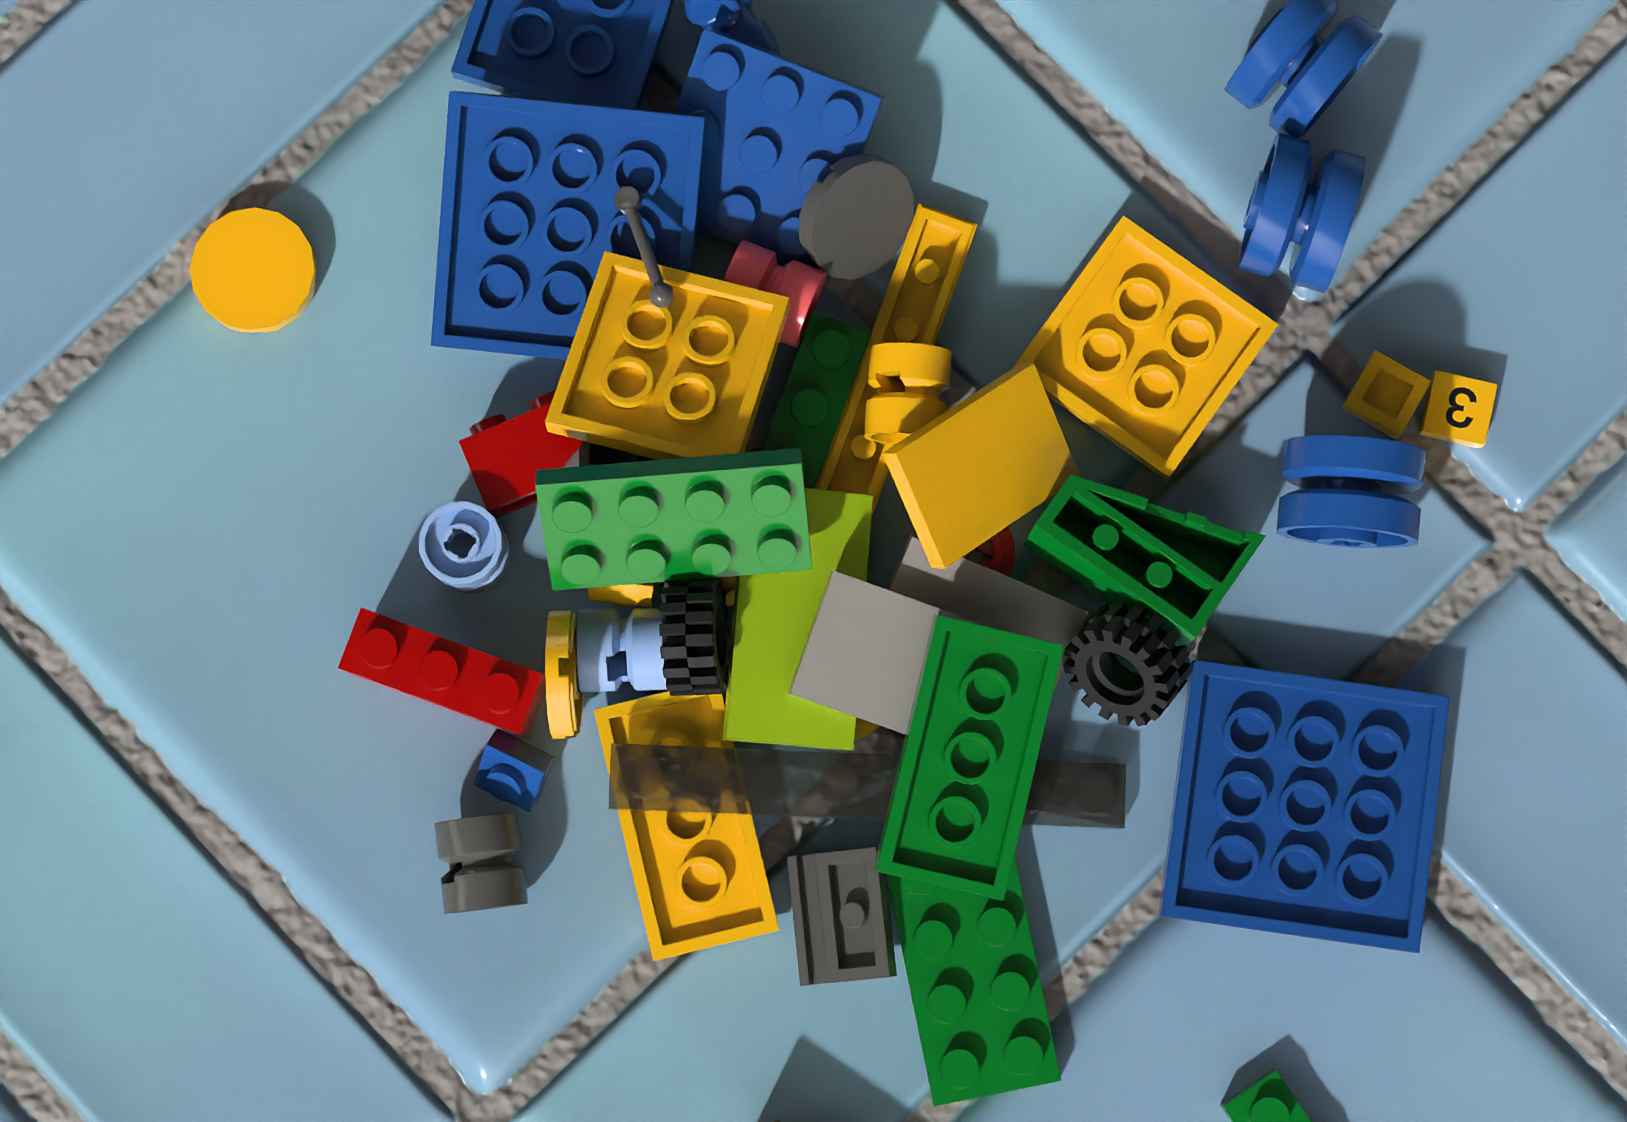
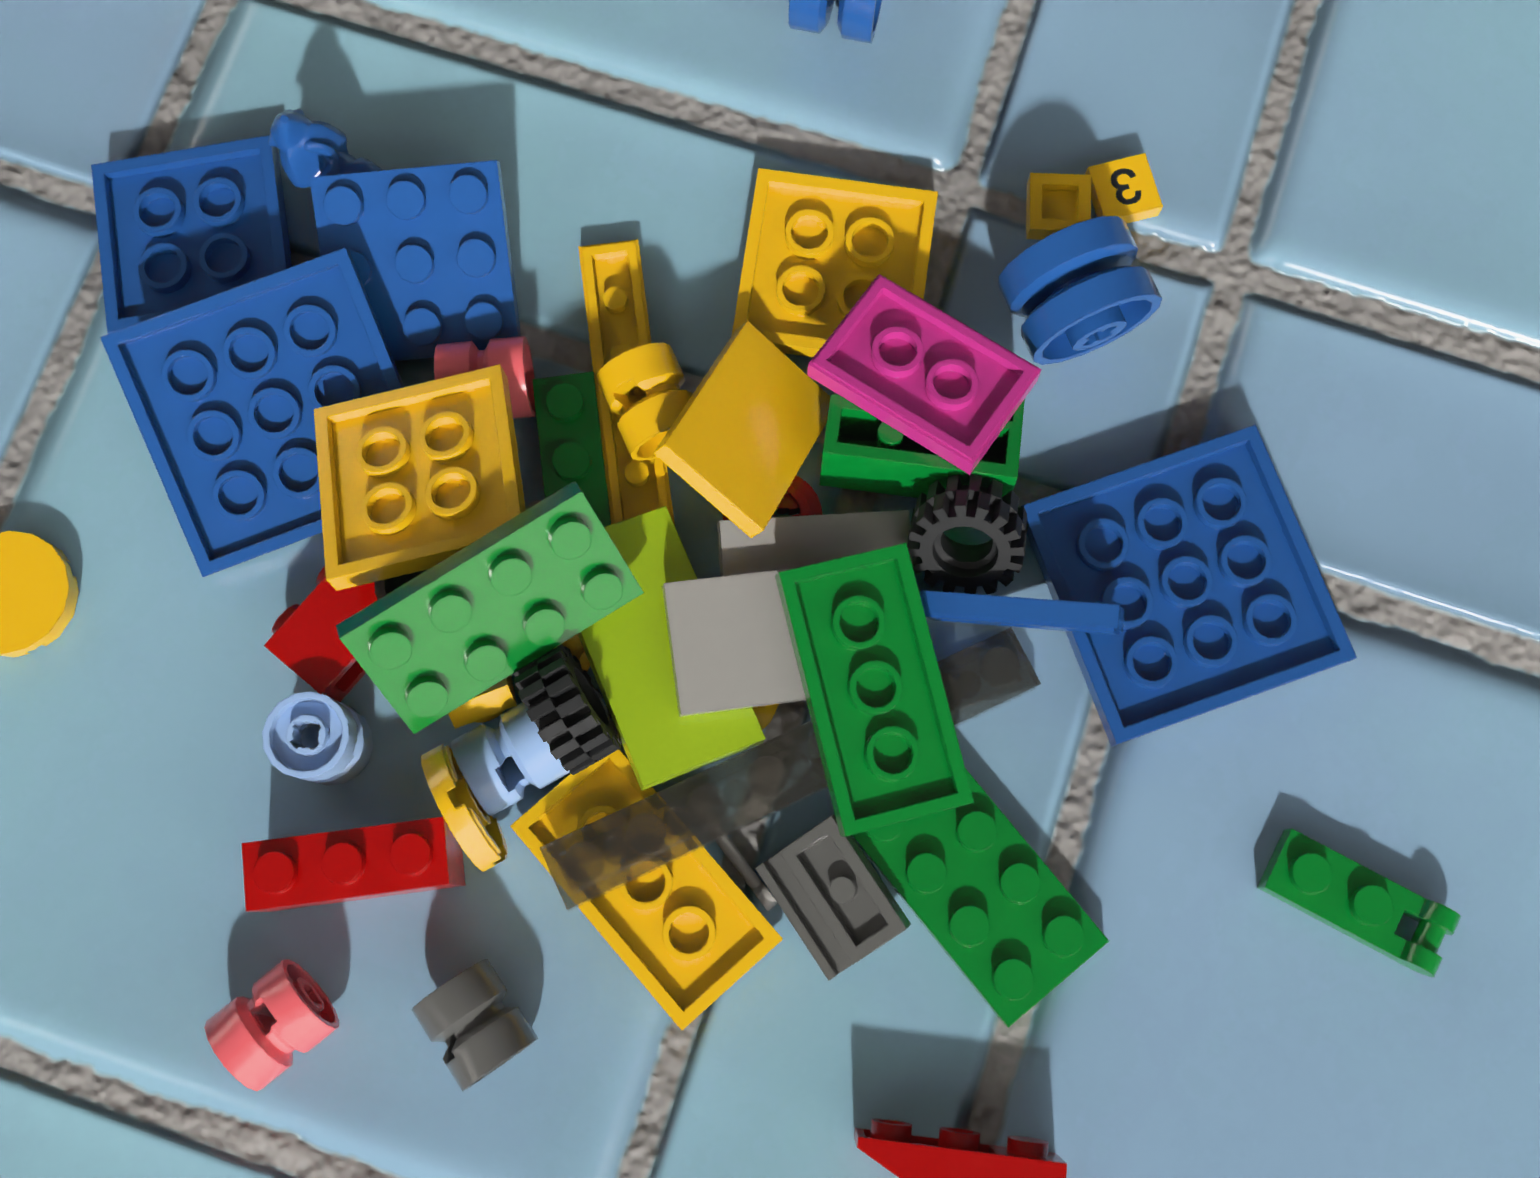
camera: 30 degrees left, 5 degrees down
blue plate [473,728,554,813] -> none
dark grey hinge [614,186,674,308] -> none
dark grey tile [799,153,914,280] -> none
blue wheel [1237,133,1366,293] -> none
none -> coral wheel [204,959,339,1091]
none -> light grey hinge [686,795,778,911]
none -> dark pink tile [807,274,1042,475]
none -> blue tile [920,590,1125,635]

